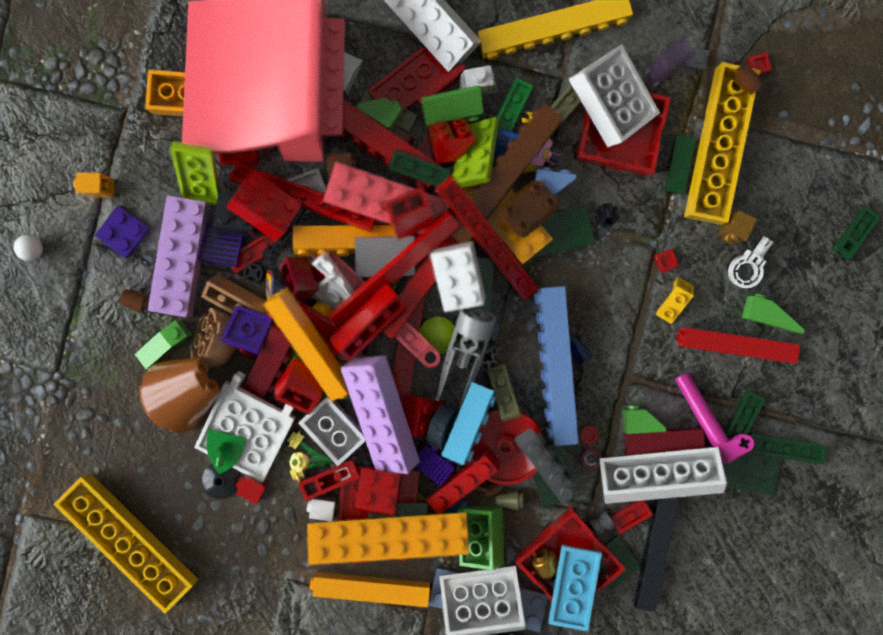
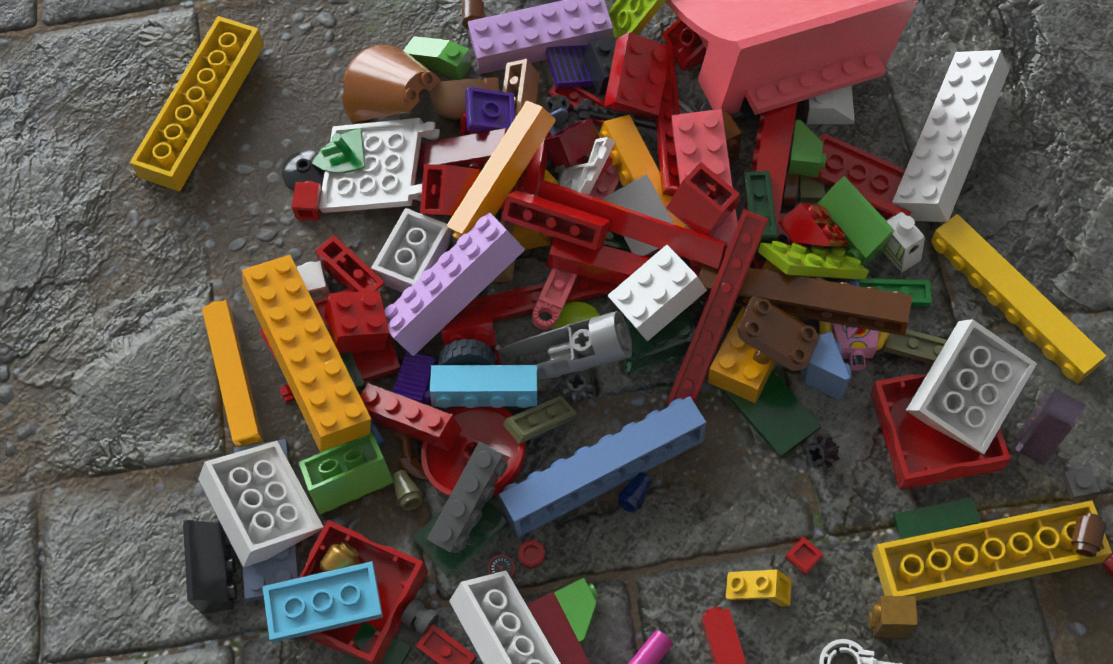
camera: 70 degrees right, 25 degrees down
light yellow plant [287,431,333,482] -> none

